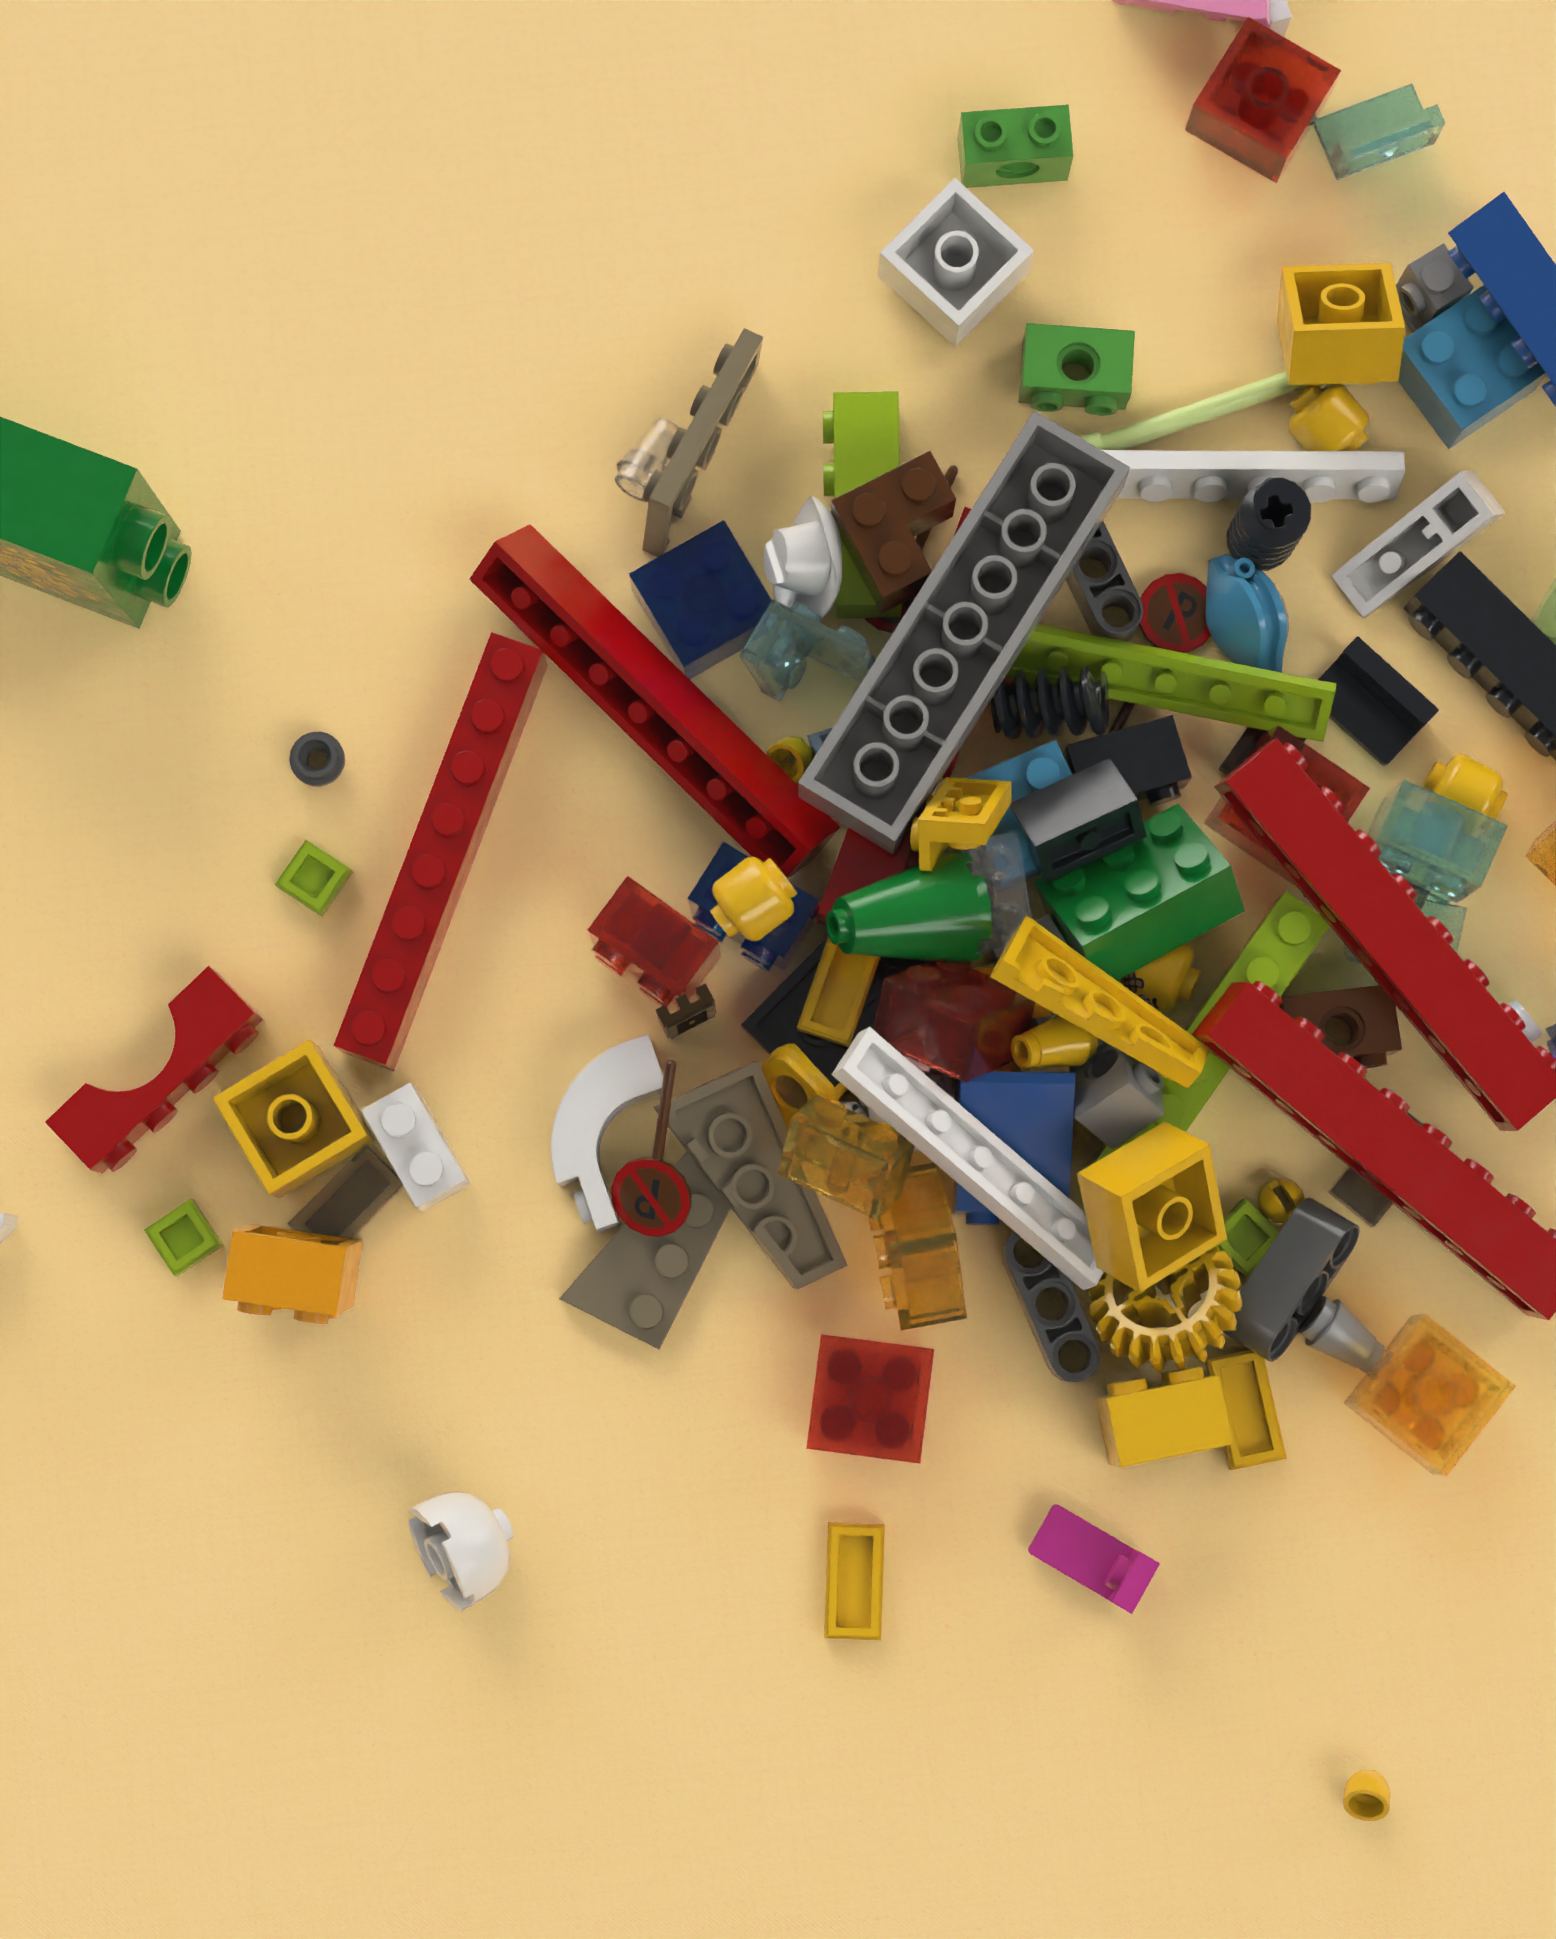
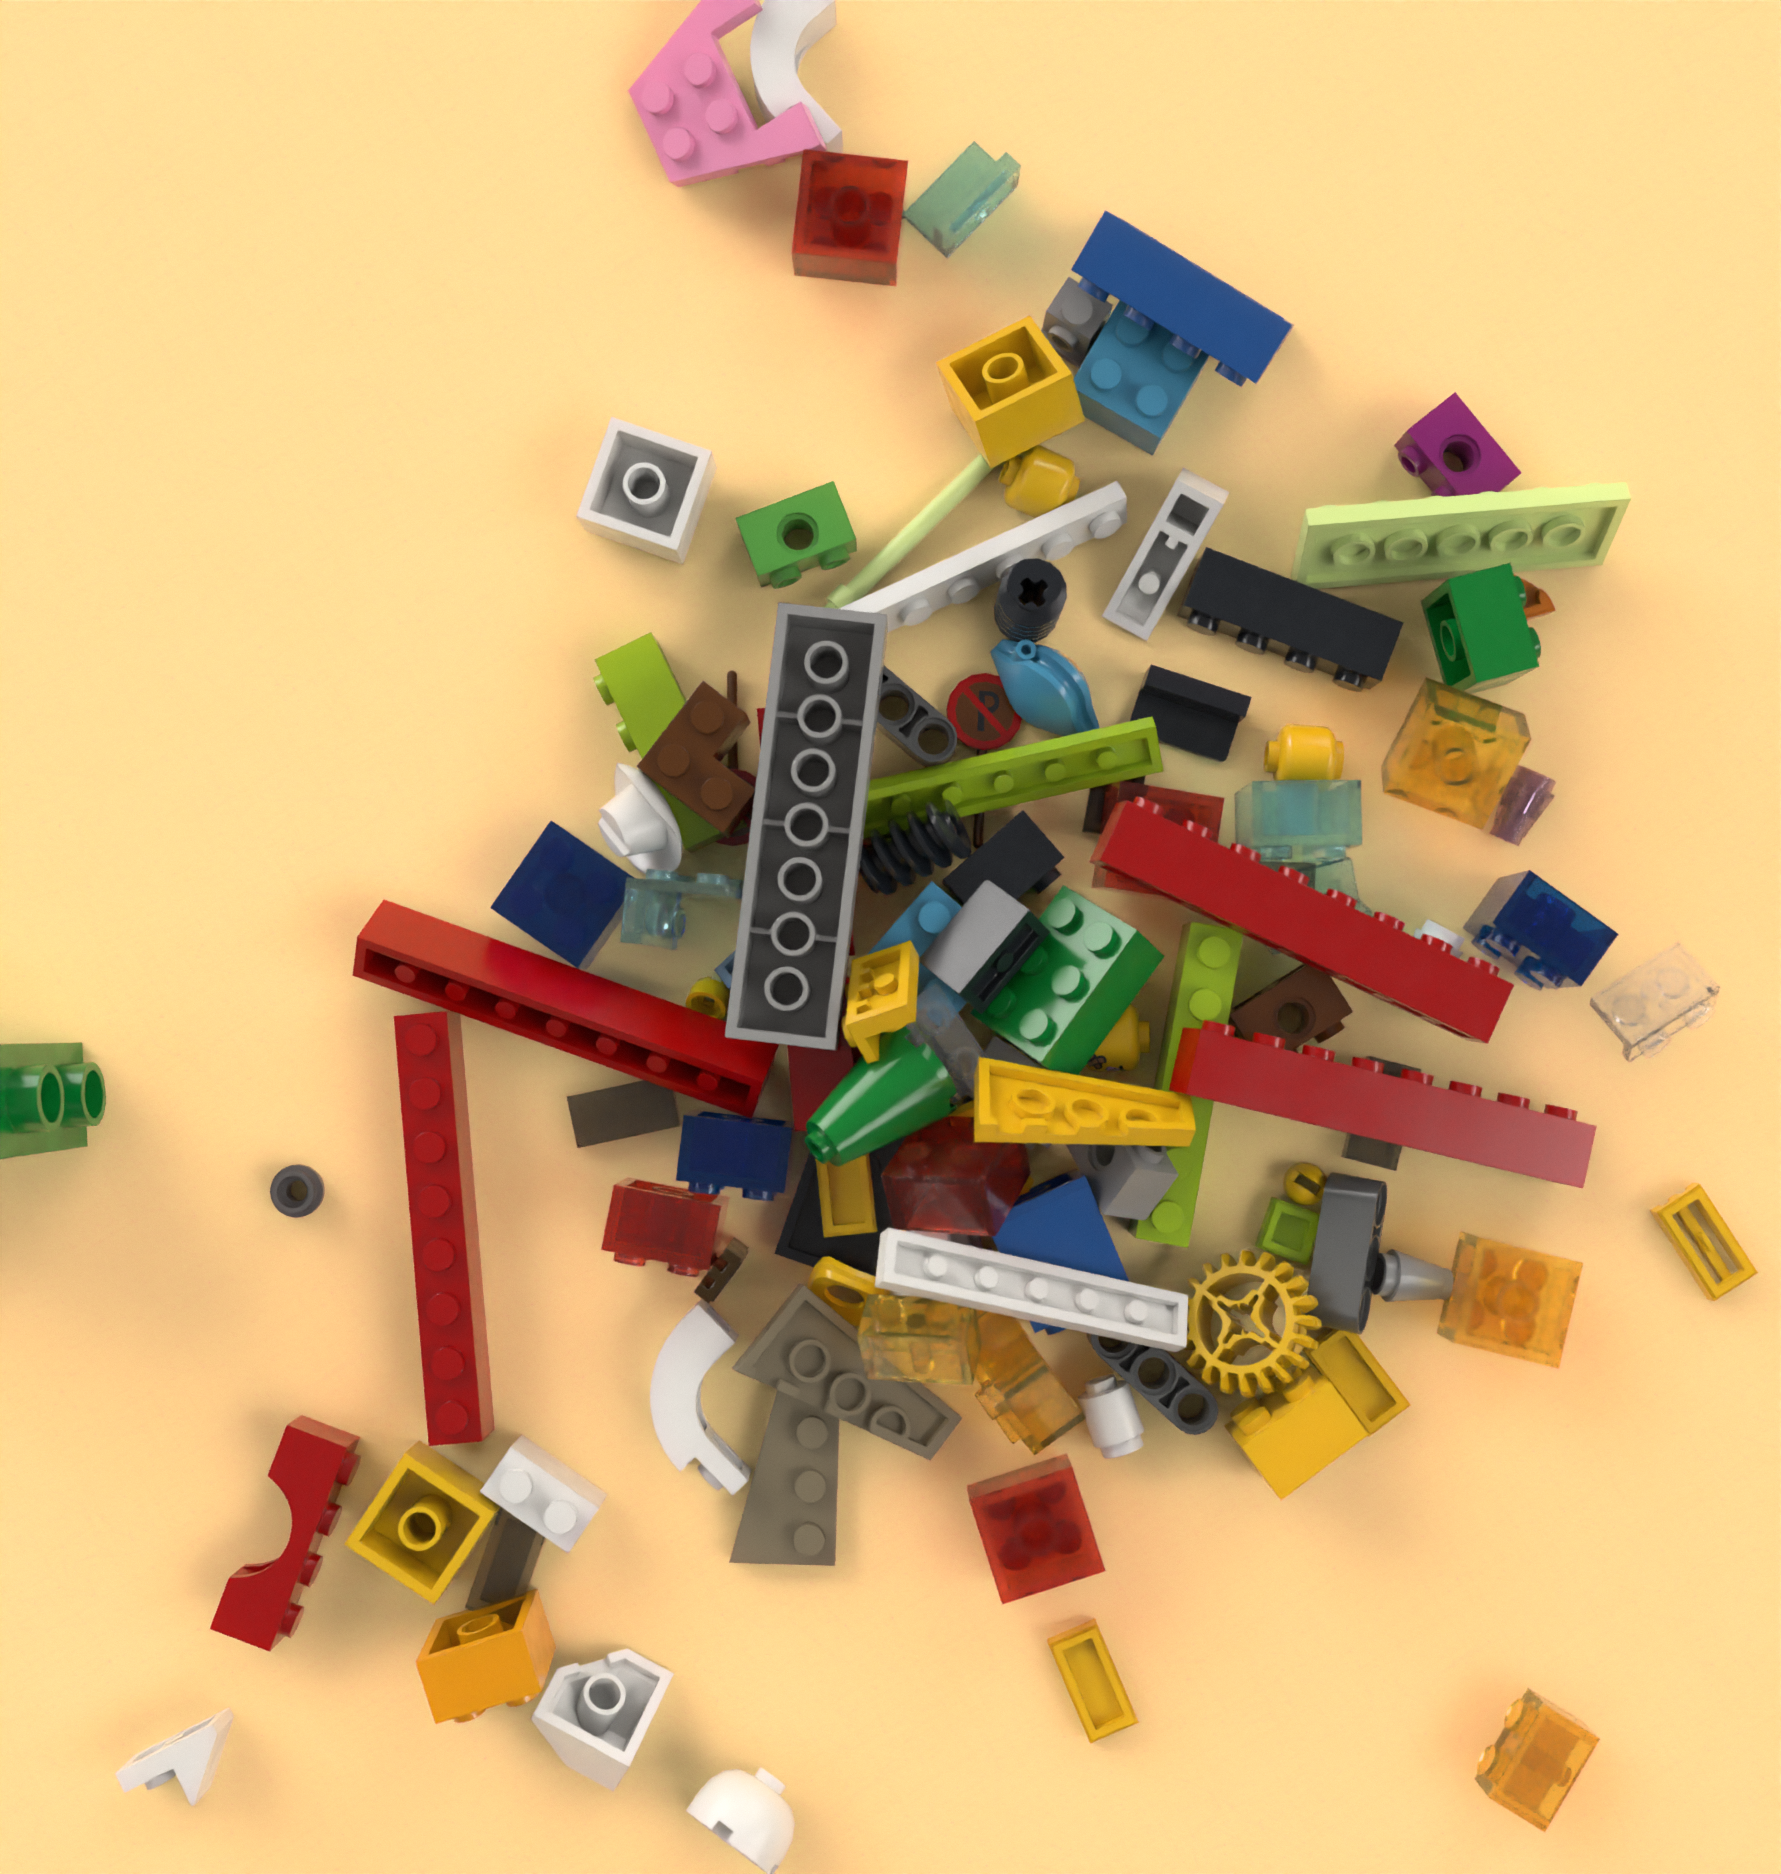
camera: 25 degrees left, 5 degrees up
lime tile [144,1198,224,1277] -> none
lime tile [274,840,353,917] -> none
piece [611,1060,692,1237] -> none
clear cone [615,418,679,502] -> none
dark tan wing [642,328,763,559] -> none
yellow head [710,857,798,941] -> none
bright green brick [957,104,1074,188] -> none
yellow cone [1011,1015,1098,1069] -> none
dark pink bracket [1028,1504,1160,1614] -> none
yellow brick [1077,1121,1227,1293] -> none
yellow hinge [1343,1769,1391,1821] -> none
none -> white slope [531,1648,674,1792]
none -> clear smoke tile [567,1080,682,1148]
none -> white brick [1078,1374,1144,1459]
none -> clear yellow brick [1474,1688,1600,1832]

